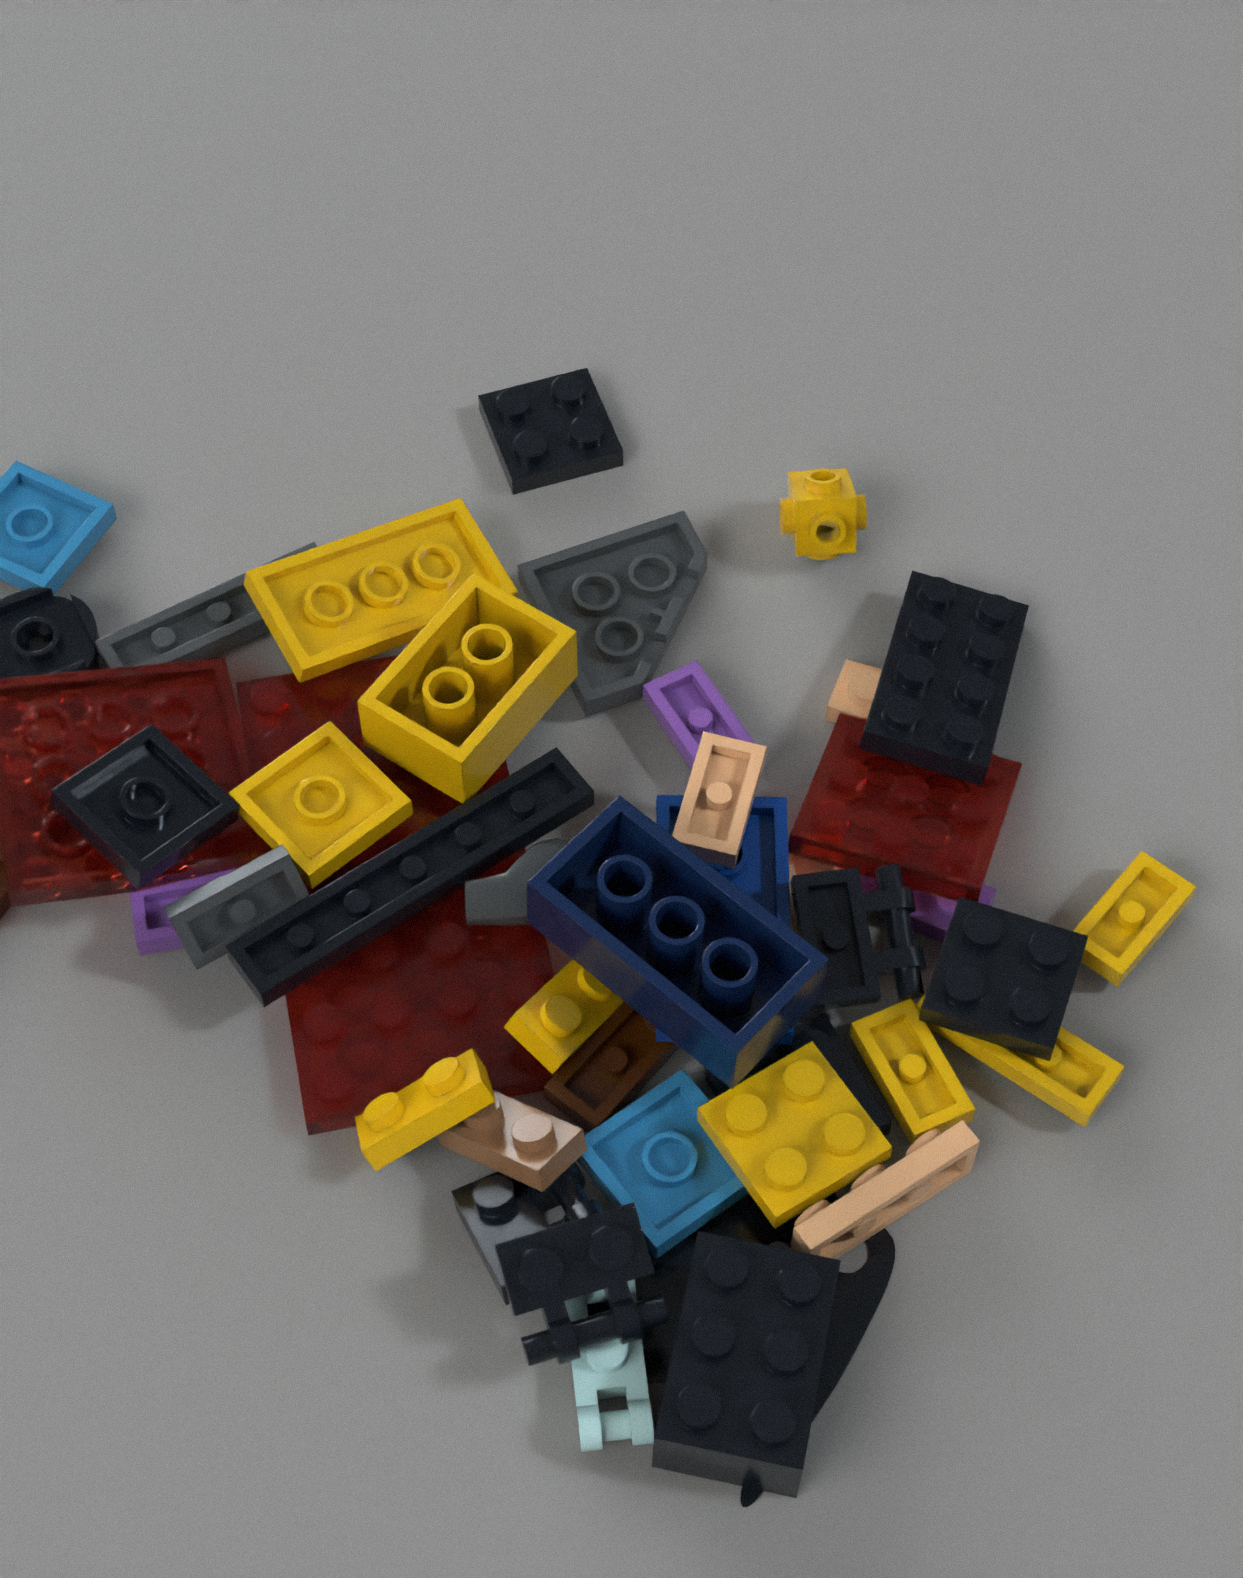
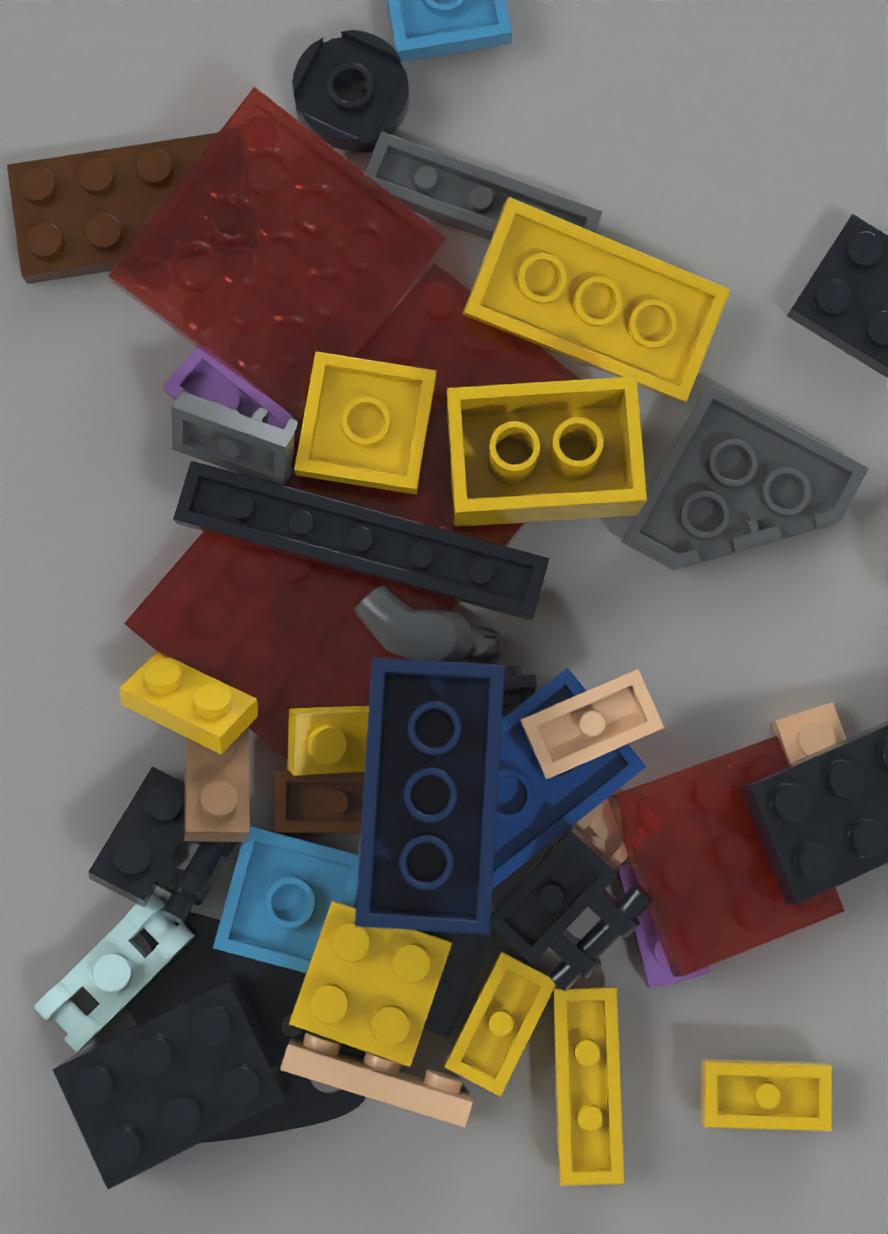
camera: 50 degrees right, 25 degrees up
black plate [50,724,240,890] -> none
black plate [493,1202,669,1366] -> none
medium lavender plate [643,660,756,770] -> none
black plate [919,896,1088,1061] -> none

